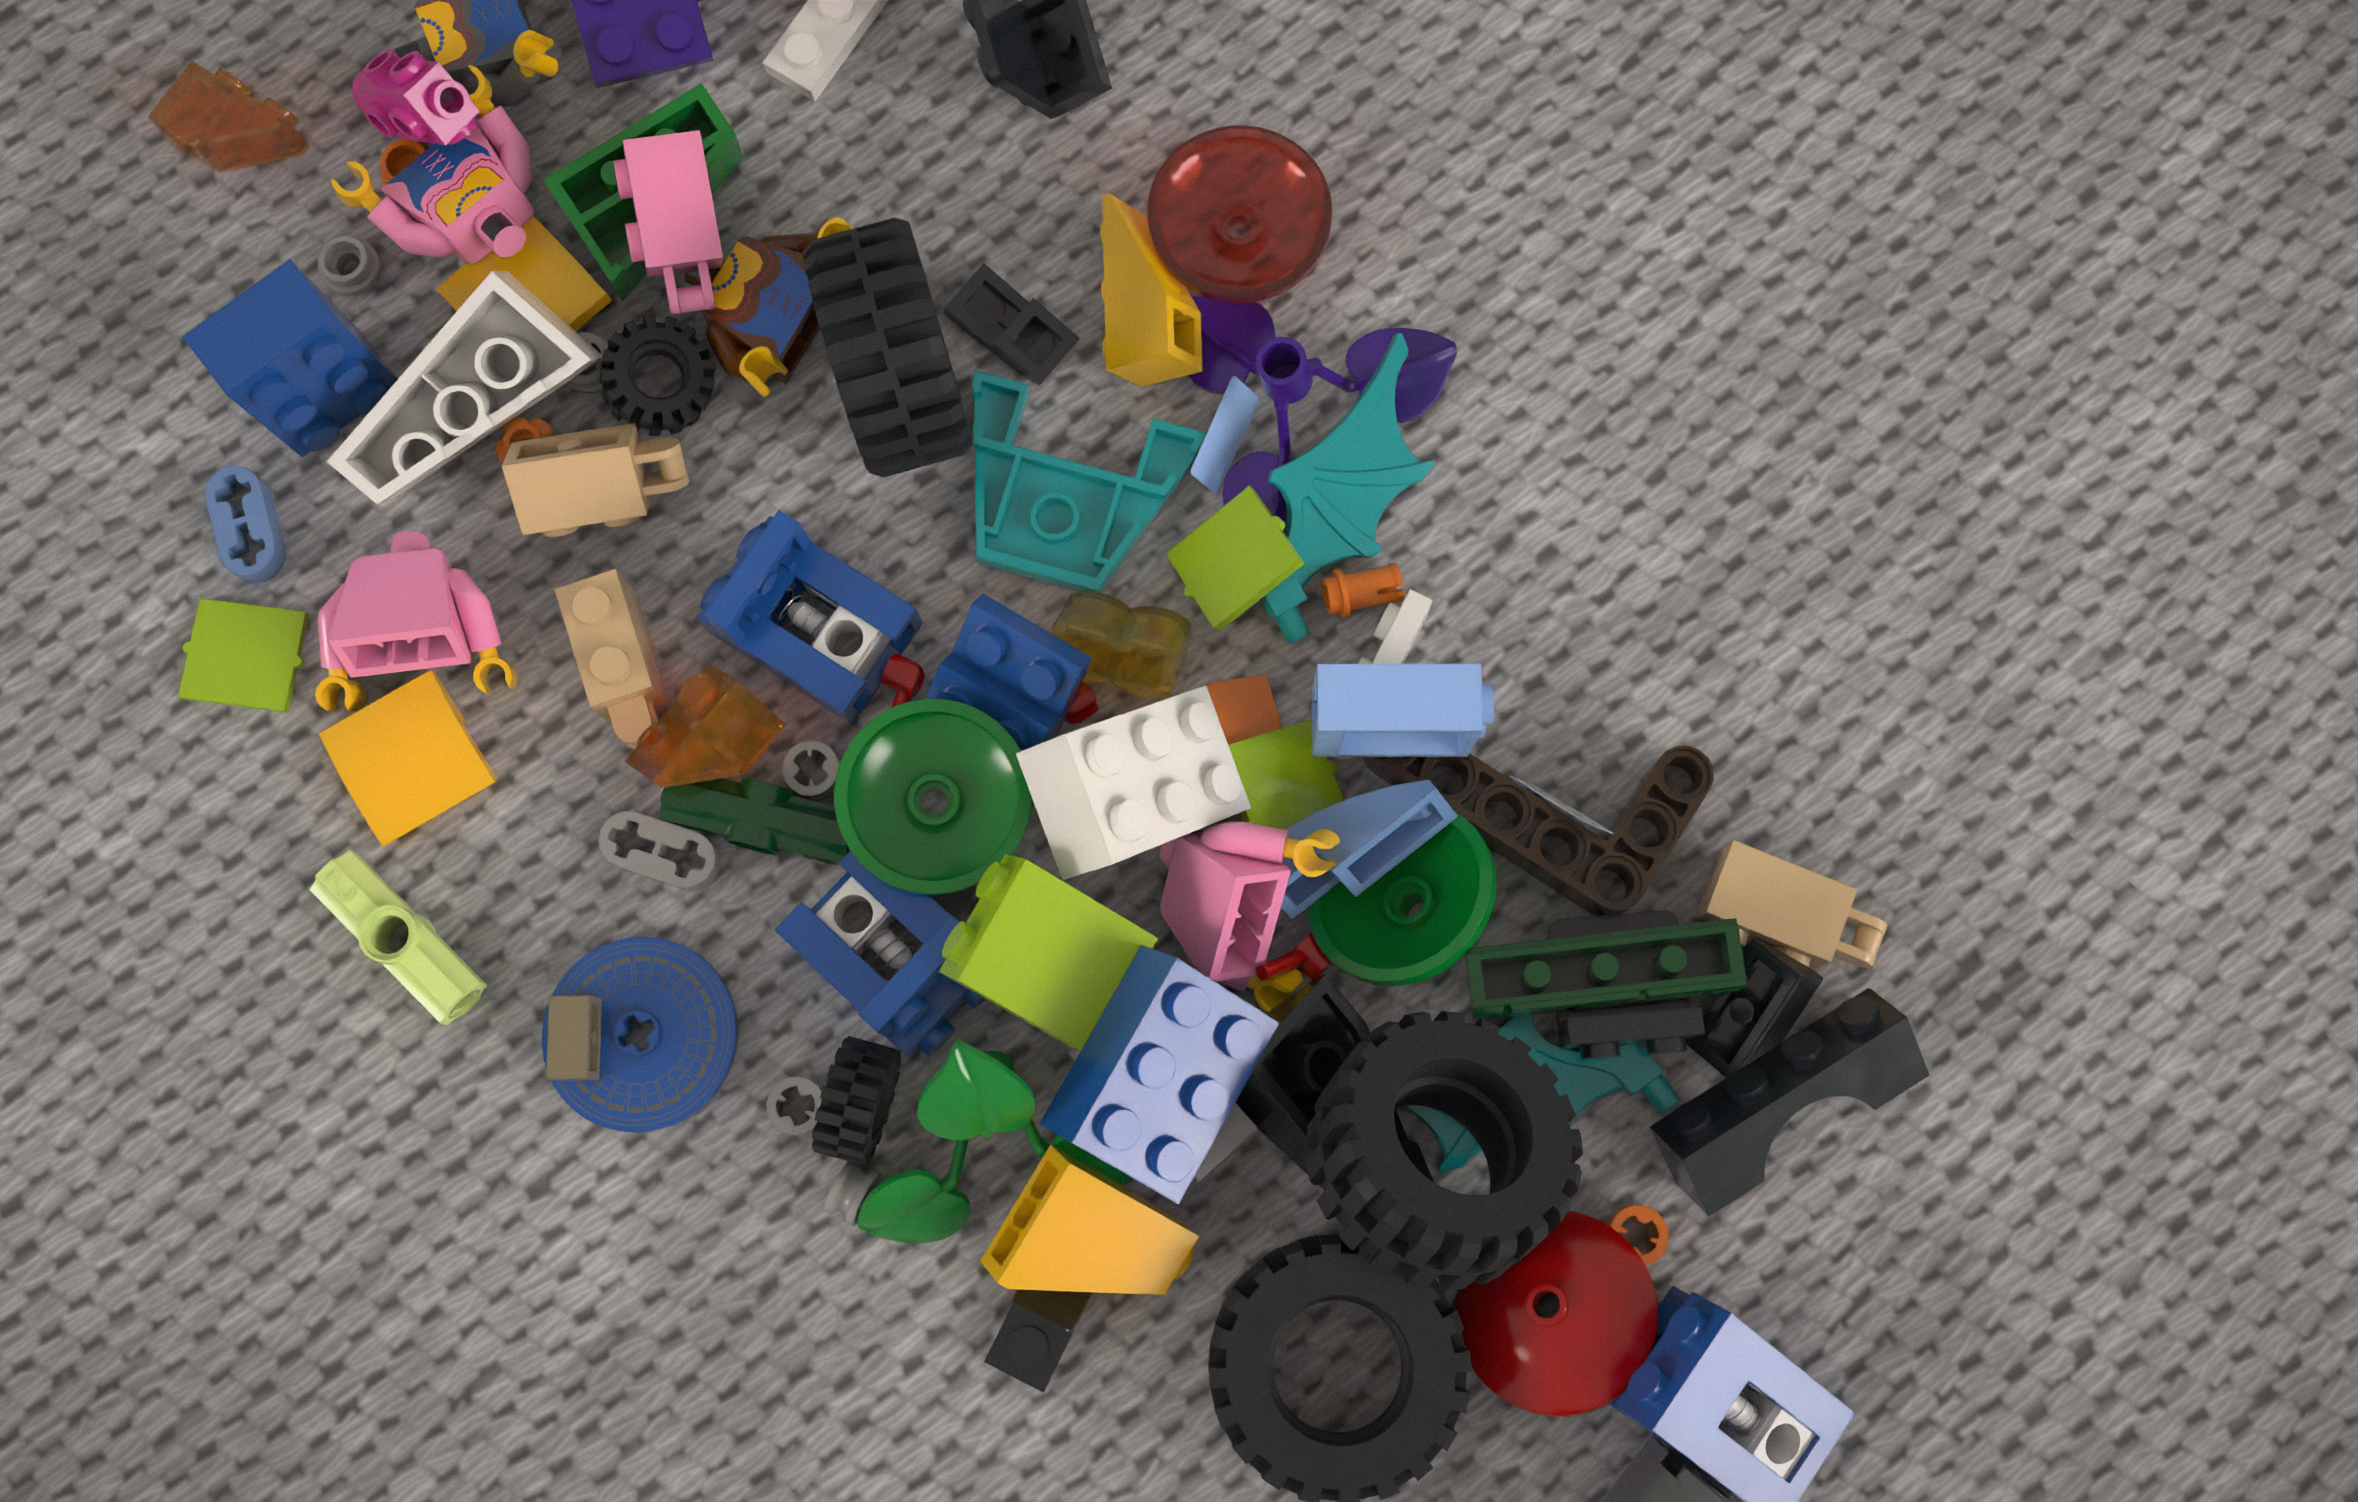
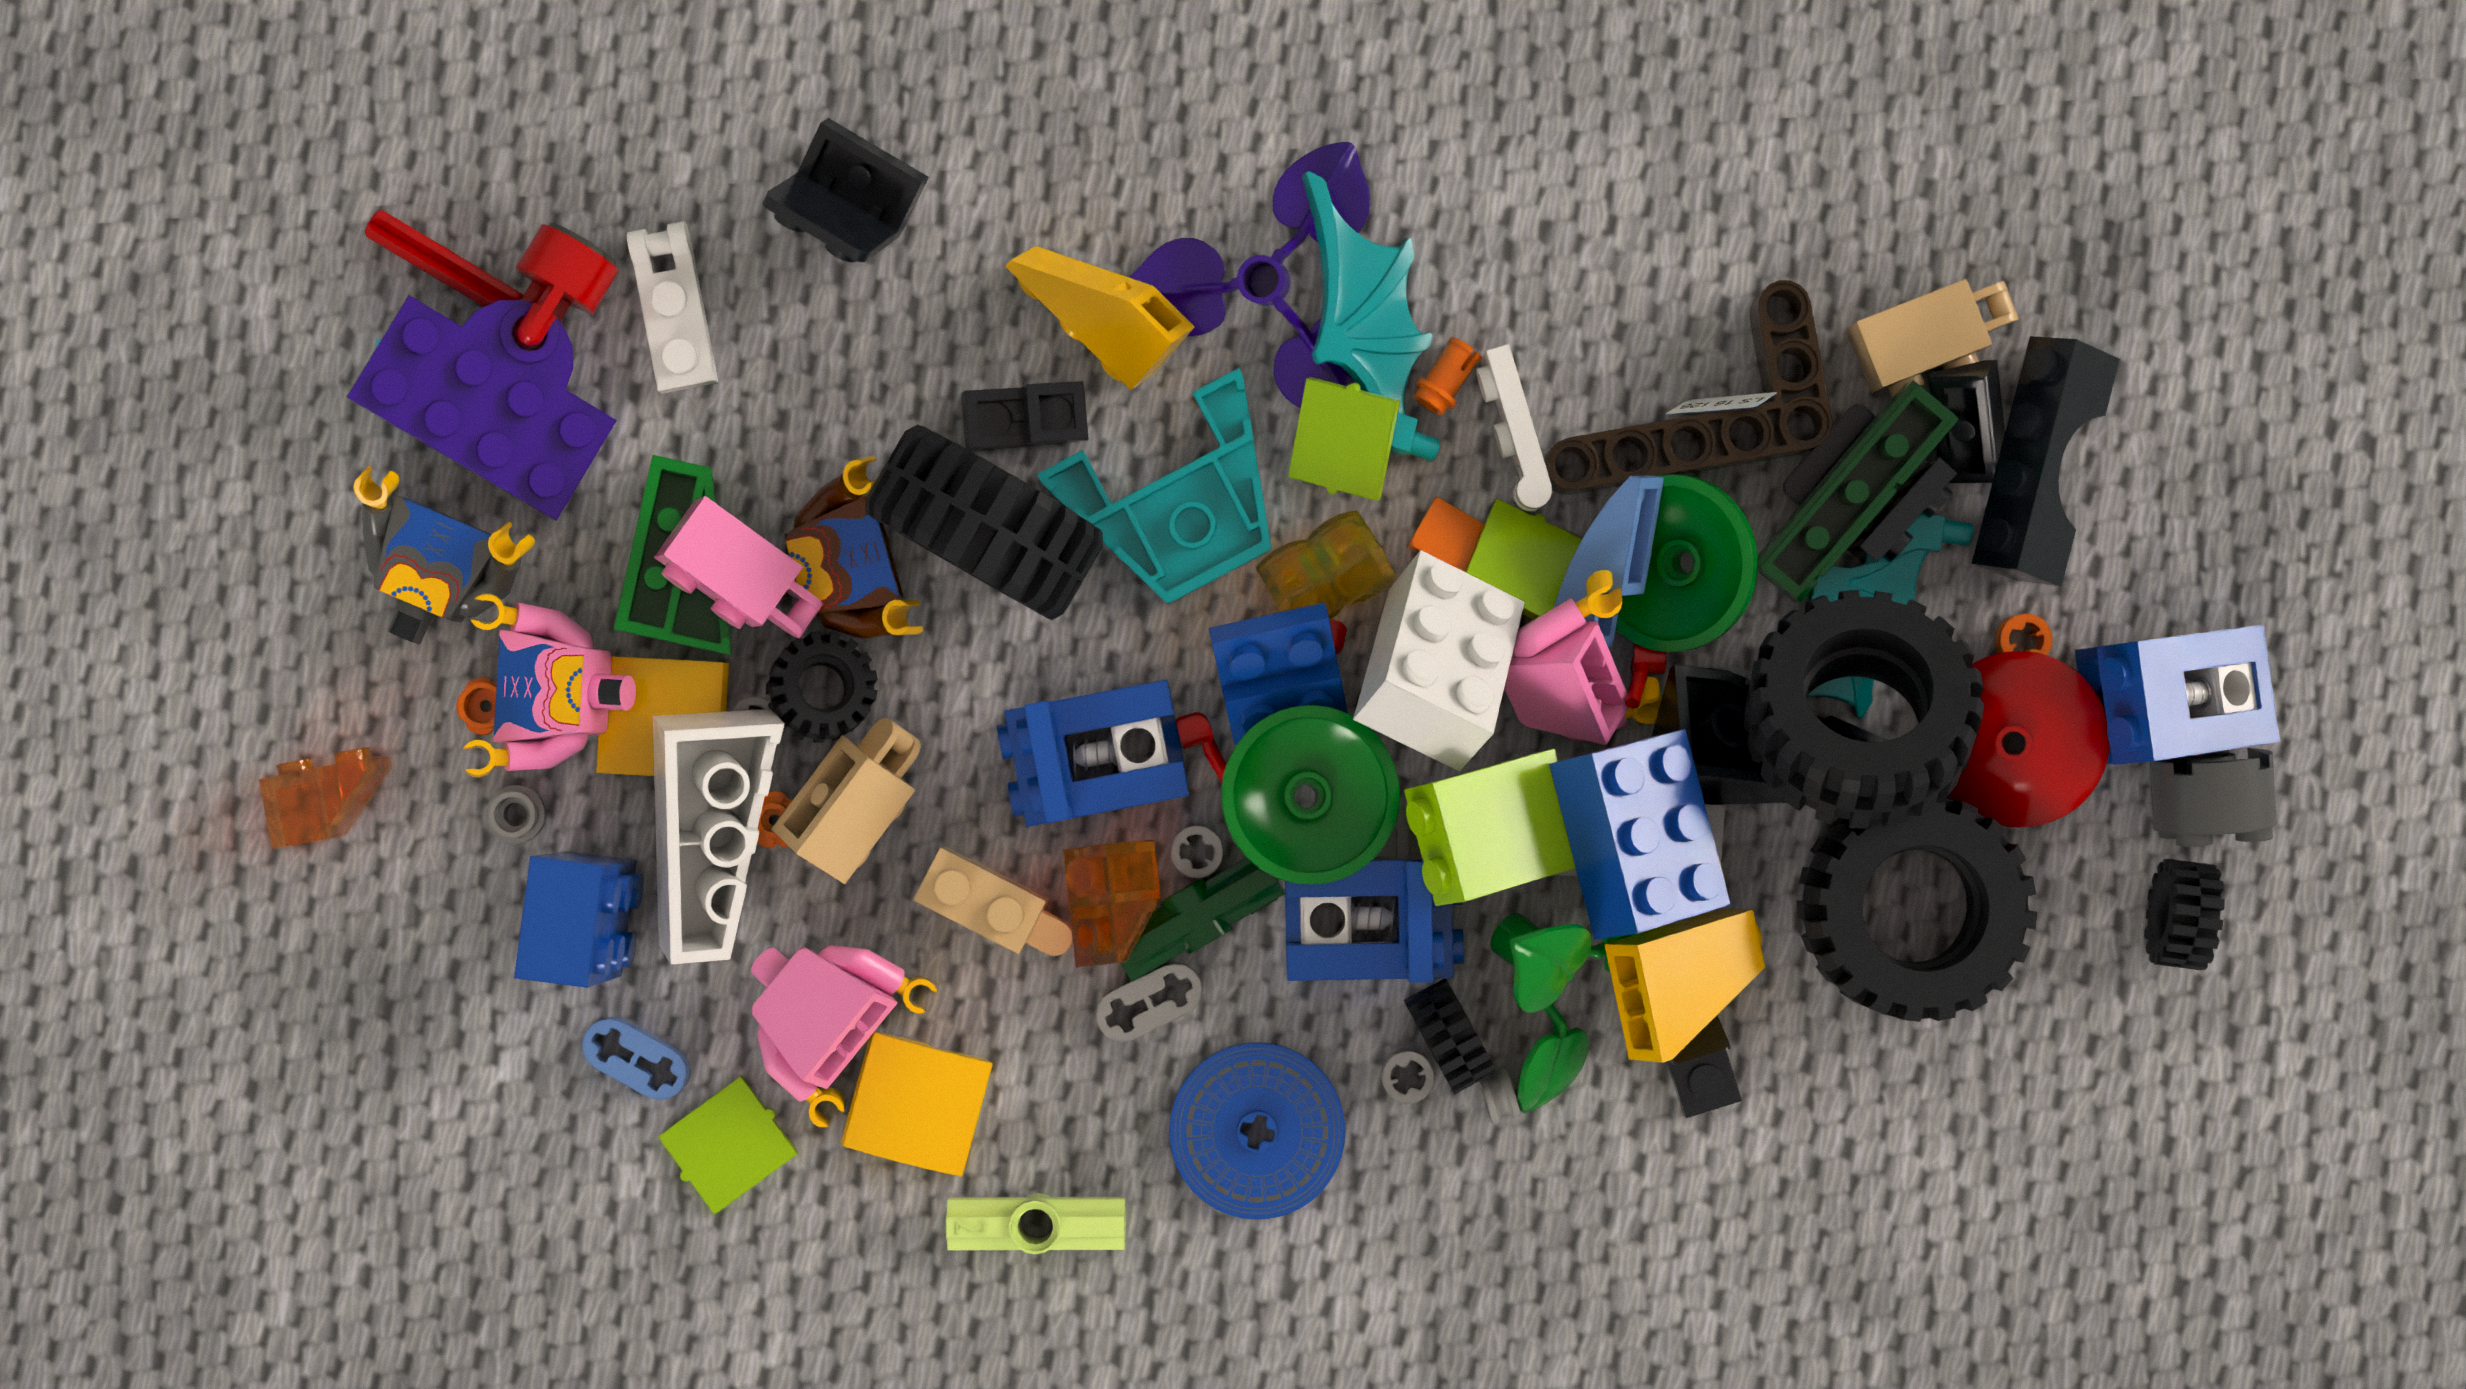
camera: 45 degrees left, 10 degrees up
dark pink brick [352,49,480,145] -> none
dark tan piece [546,995,602,1081] -> none
clear red dish [1147,125,1332,303] -> none
light blue sticker [1190,376,1260,495] -> none
light blue window [1311,664,1494,757] -> none

